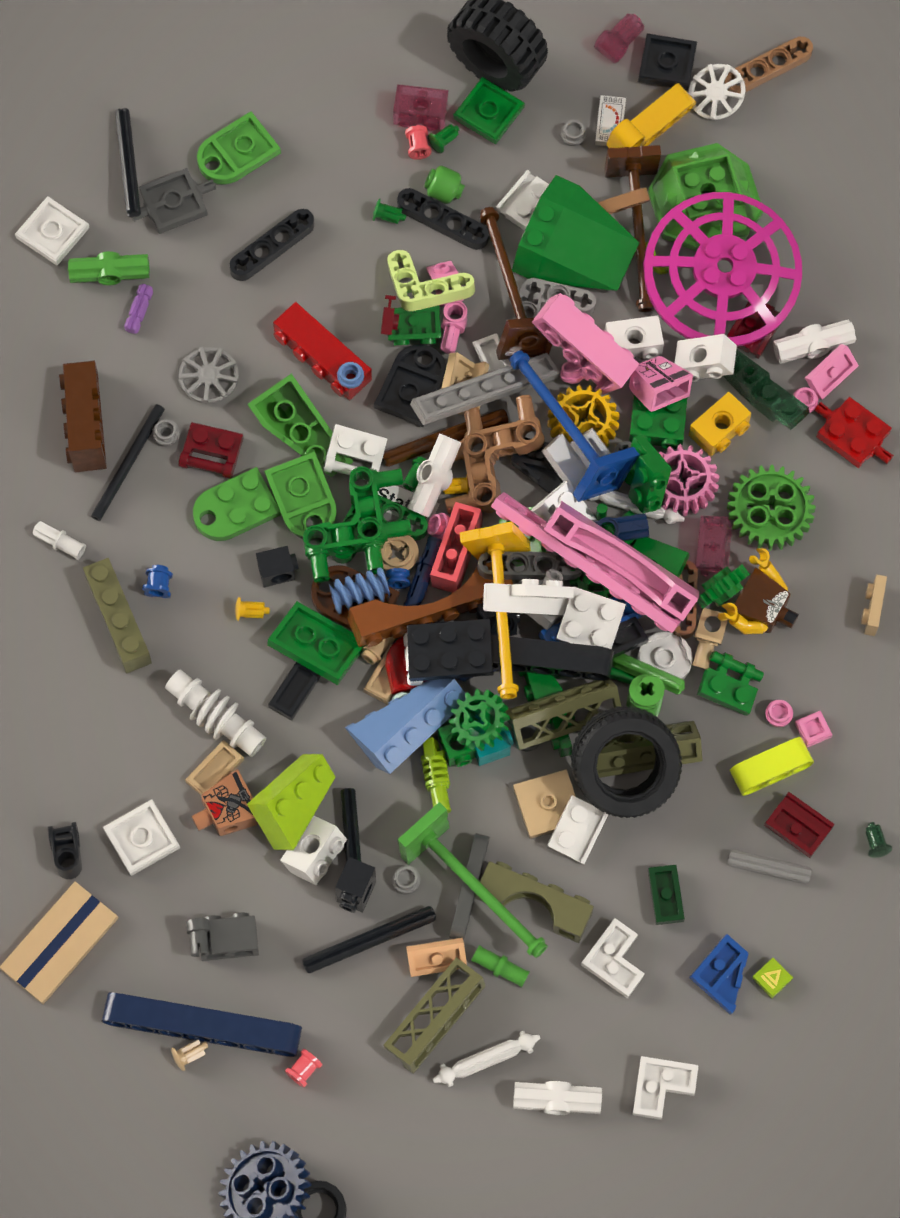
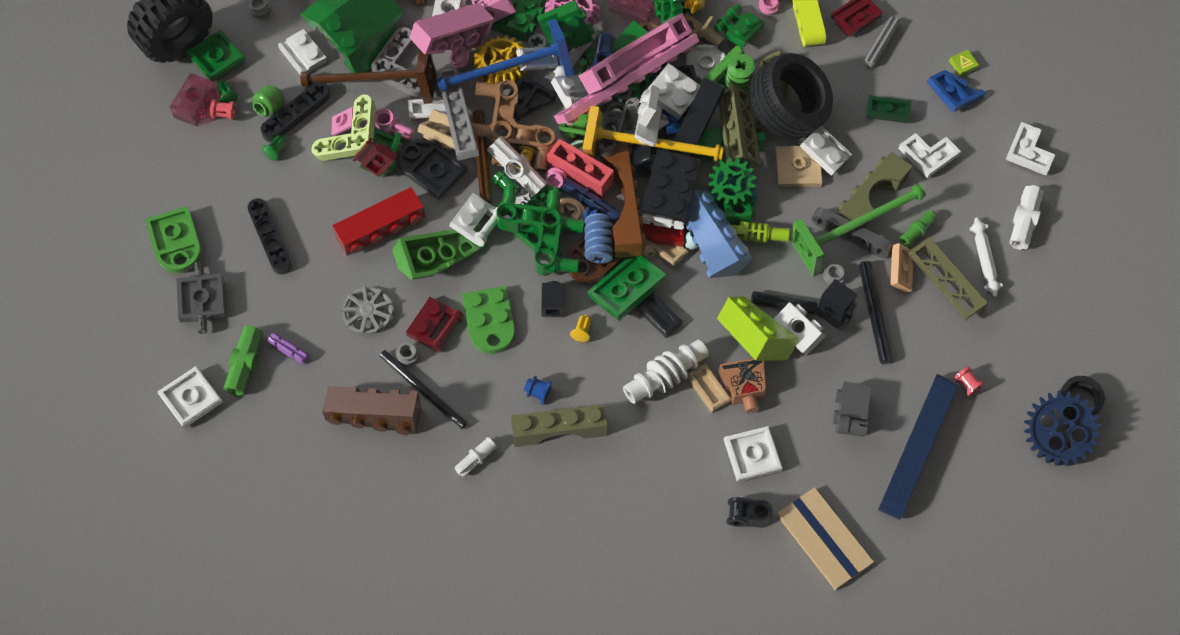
camera: 75 degrees left, 5 degrees down
black axle [115,108,141,218] -> none
tan piece [171,1039,208,1071] -> none
bright green plate [264,452,336,539] -> none
medium blue plate [337,362,364,388] -> none
white tile [541,434,587,489] -> none

